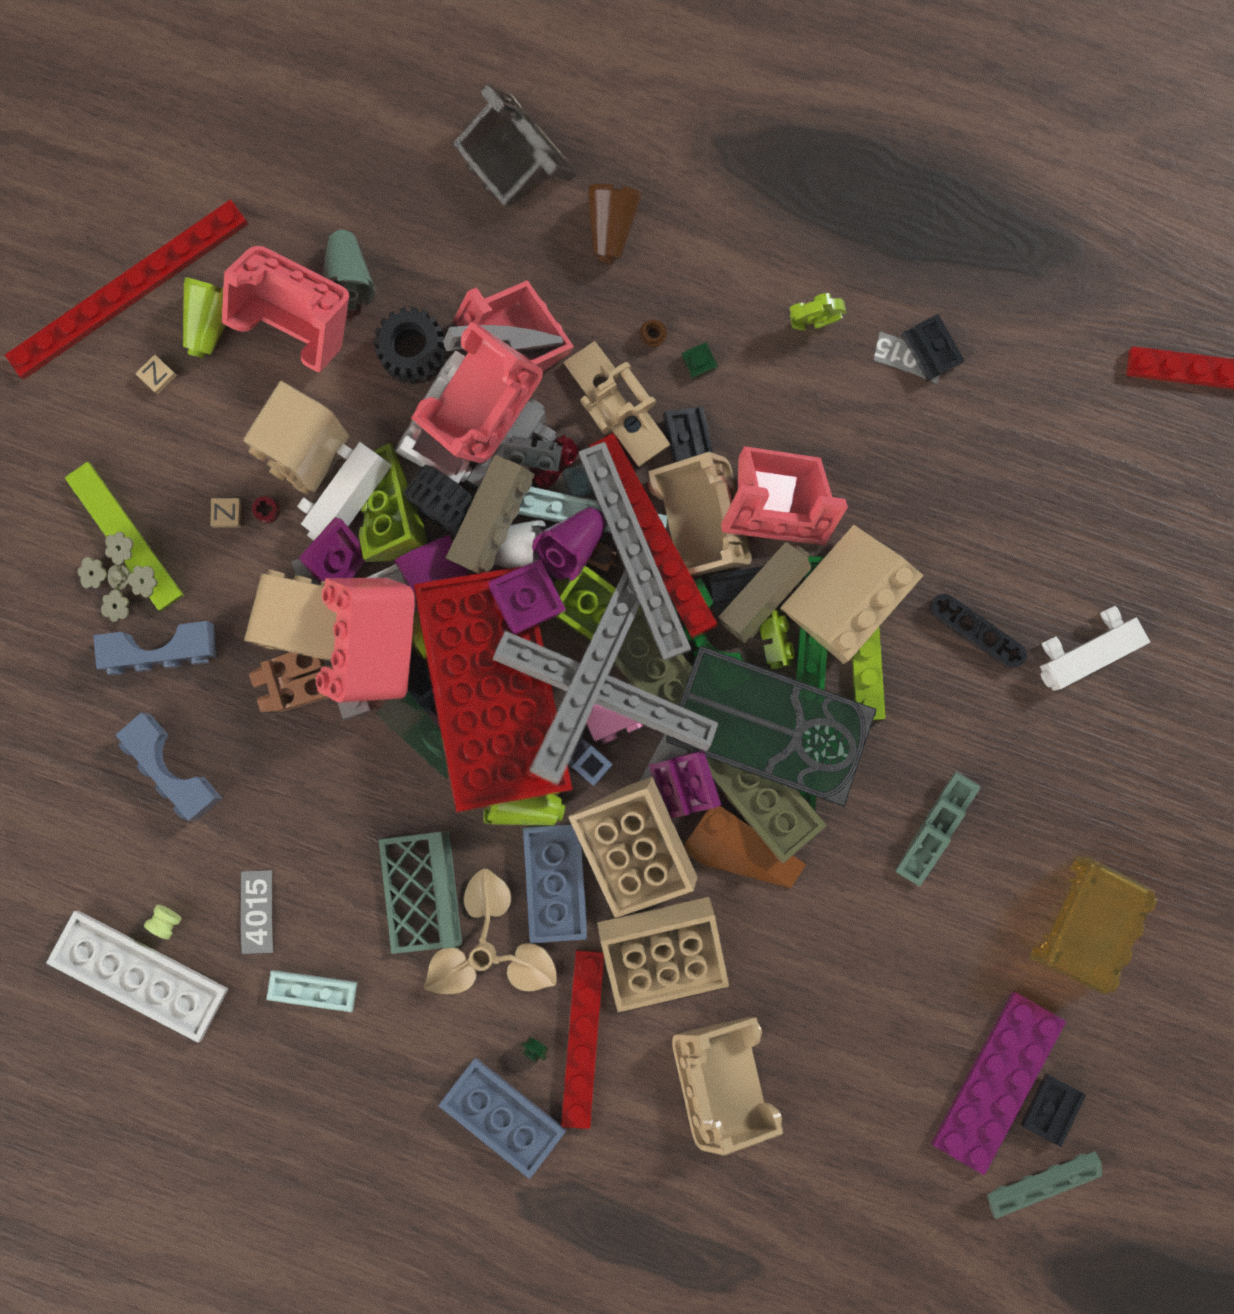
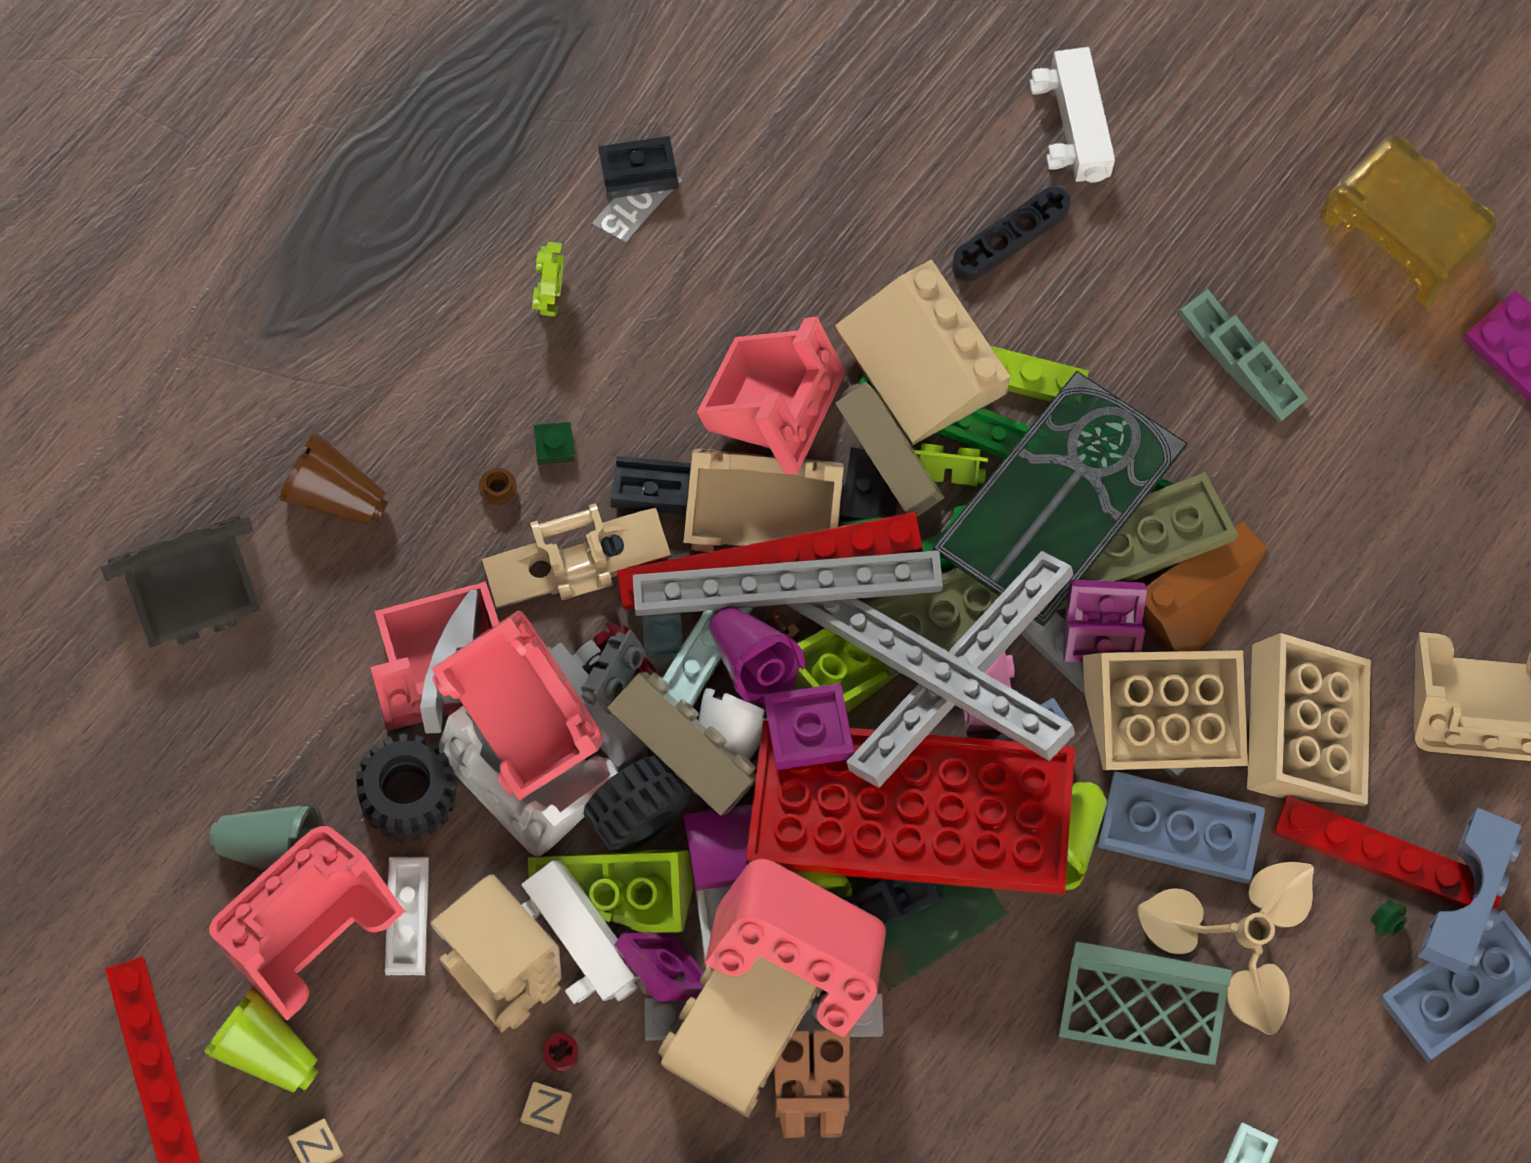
camera: 75 degrees left, 15 degrees down
none -> white tile [385,857,429,975]
none -> sand blue arch [1418,807,1523,975]

